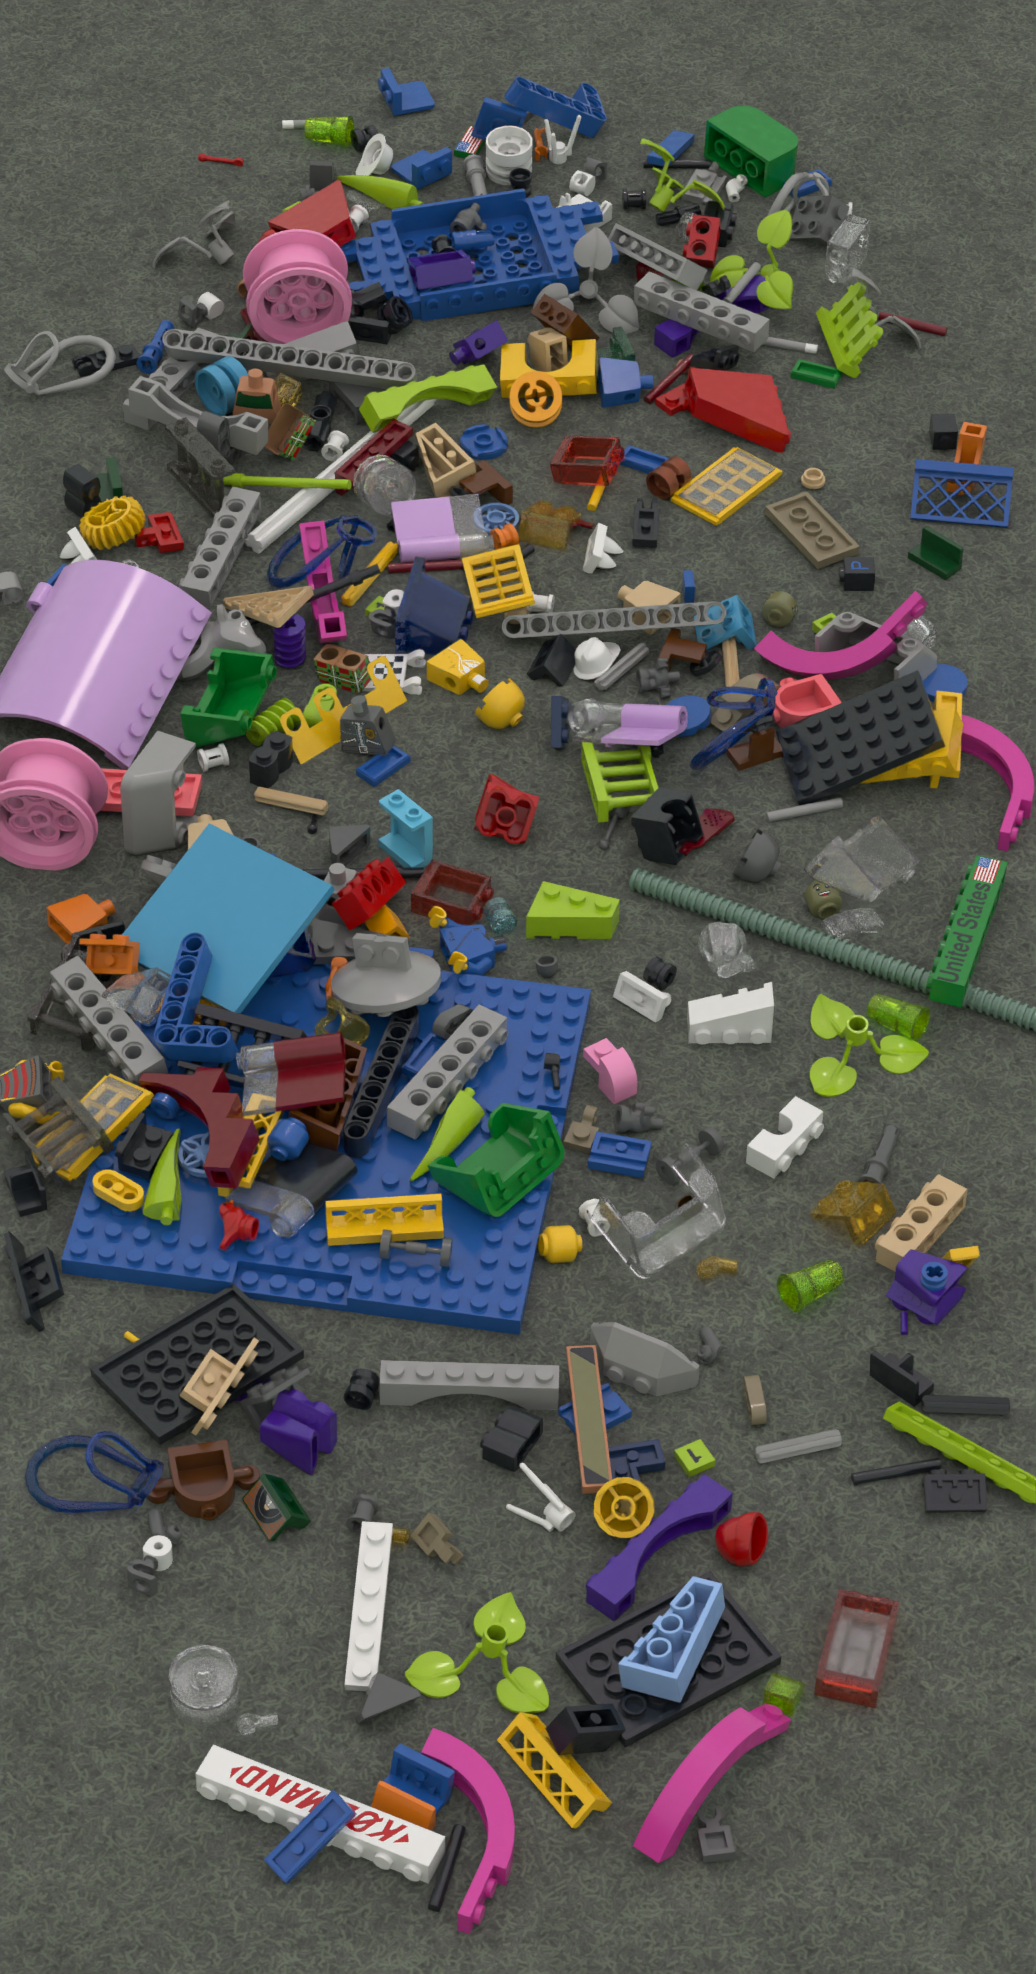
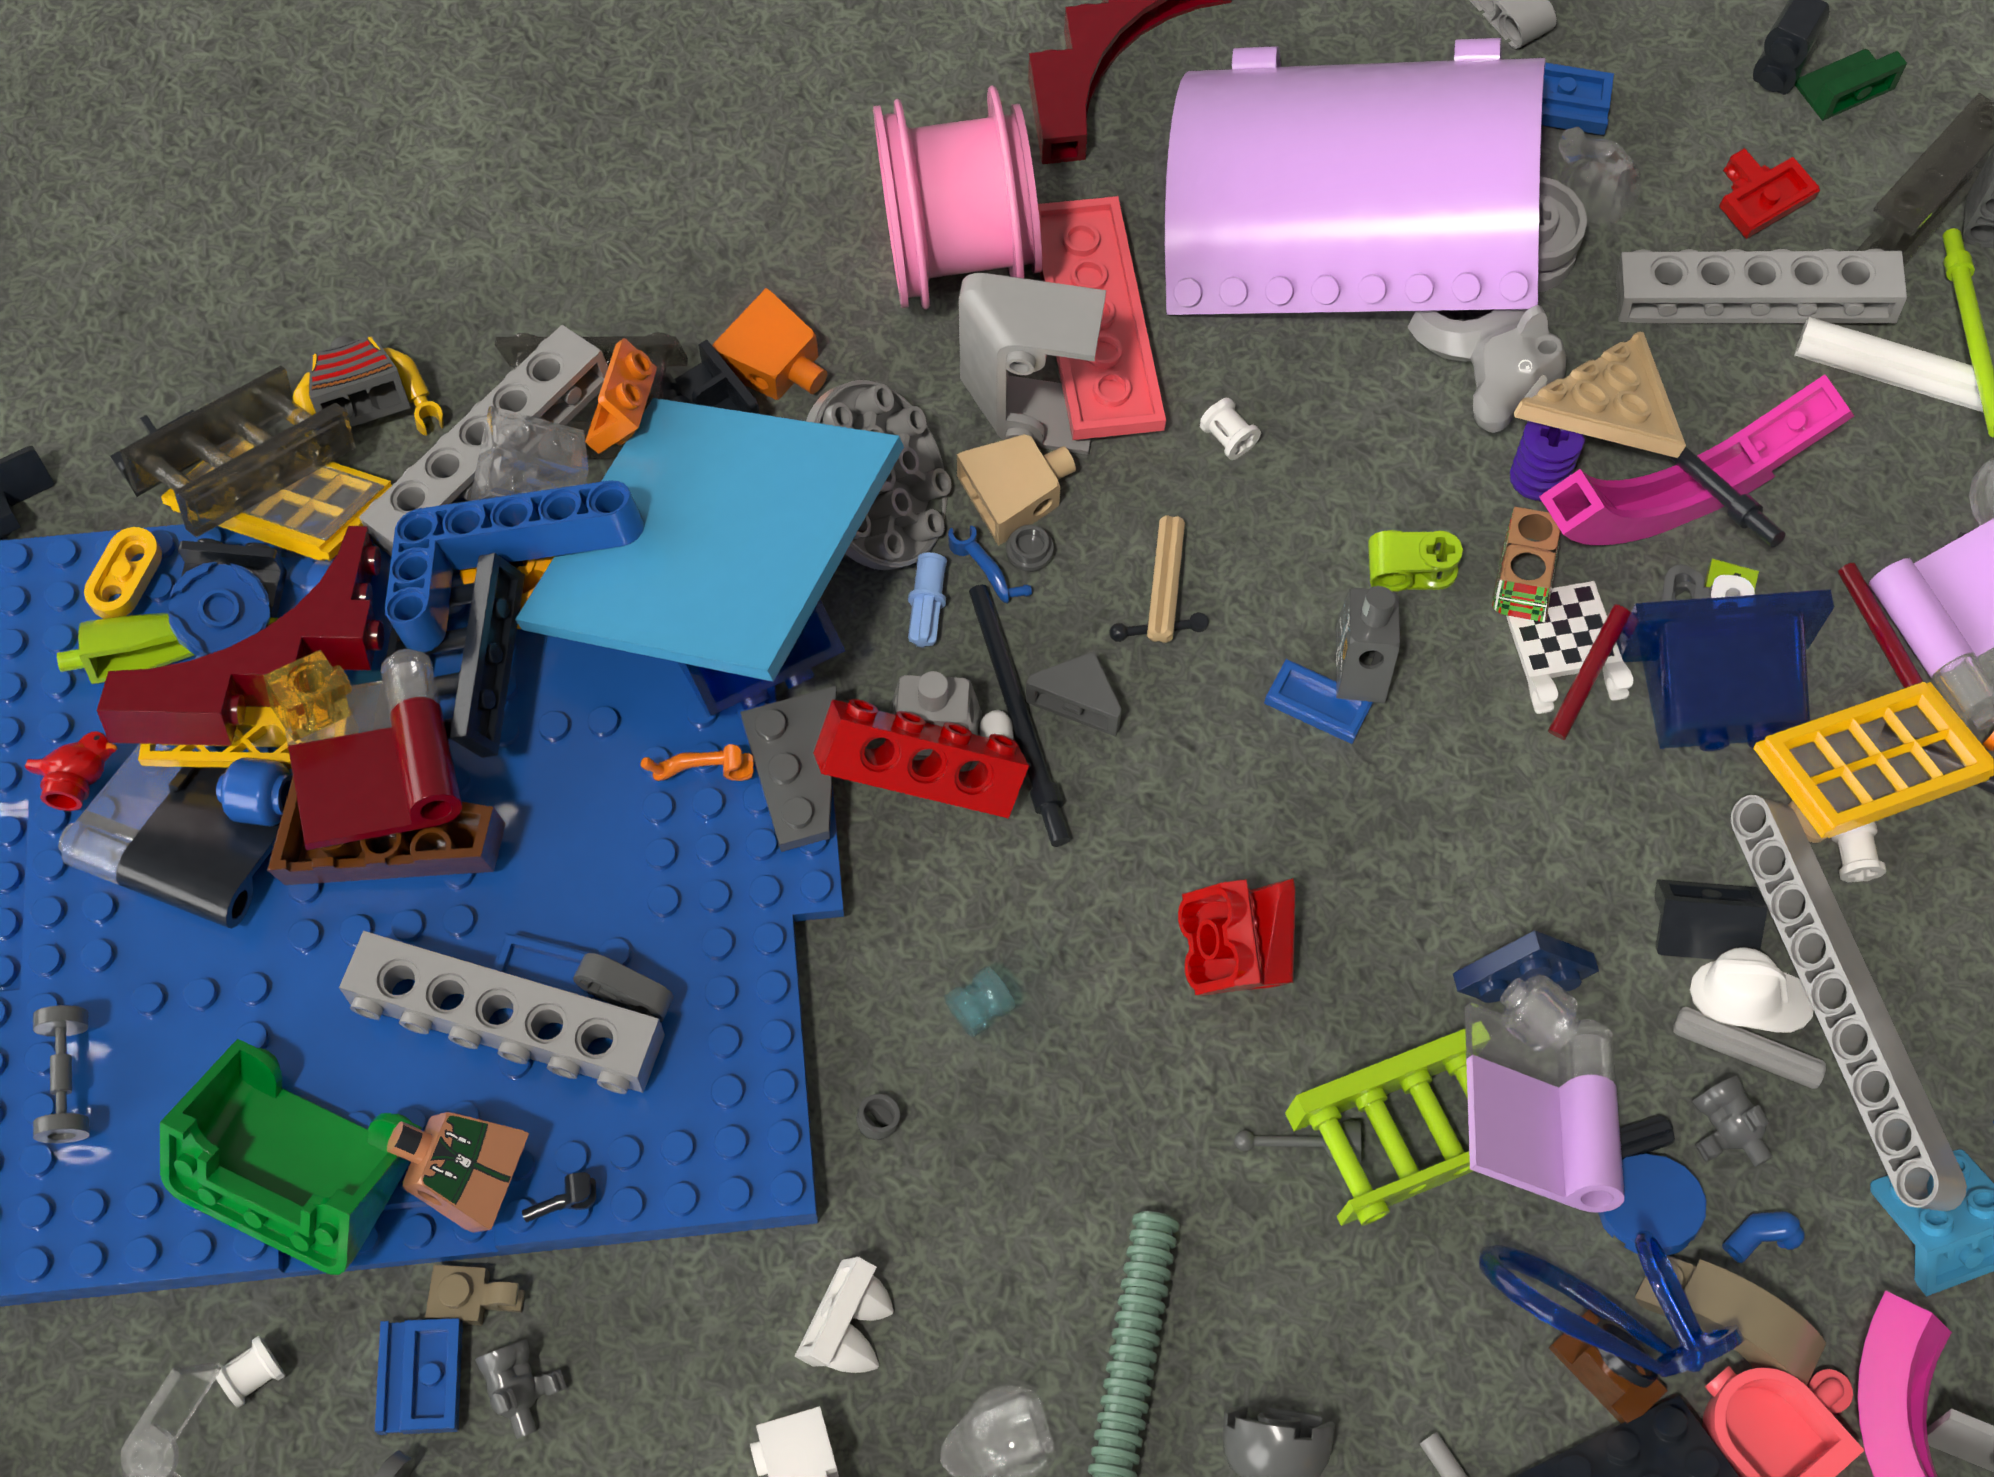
camera: 75 degrees right, 20 degrees up
white tile [60,527,97,564] -> none
yellow gear [79,496,146,550] -> none
green windscreen [180,647,277,748] -> none
lime piece [246,697,301,746] -> none
black brick [249,731,293,788] -> none
clear blue animal [267,515,377,588] -> none
yellow piece [280,656,407,764] -> none
clear yellow piece [314,997,370,1045] -> none
yellow fence [326,1194,444,1246] -> none
light grey bracket [331,933,442,1017] -> none
yellow axle [341,541,398,607] -> none
black beam [343,1005,419,1158] -> none
light orange brick [365,905,410,939] -> none
medium azure panel [378,789,433,868] -> none
lime piece [409,1087,485,1181] -> none
clear red window [411,859,494,925] -> none
yellow torso [427,639,489,695] -> none
blue torso [428,906,507,976] -> none
yellow cylinder [475,678,525,729] -> none
lime wedge [526,881,620,939] -> none
yellow head [538,1225,582,1263] -> none
bright pink brick [583,1038,637,1104] -> none
tan torso [618,581,681,635] -> none
black piece [631,787,704,865] -> none
black wheel [643,956,677,990] -> none
reddish brown piece [658,628,722,676] -> none
dark red piece [679,808,735,857] -> none
tan axle [722,636,740,691] -> none
none -> blue tile [168,562,271,657]
none -> clear yellow brick [264,650,352,741]
none -> nougat torso [387,1112,529,1233]
none -> dark red bar [1548,604,1631,740]
none -> blue arm [1722,1211,1805,1263]

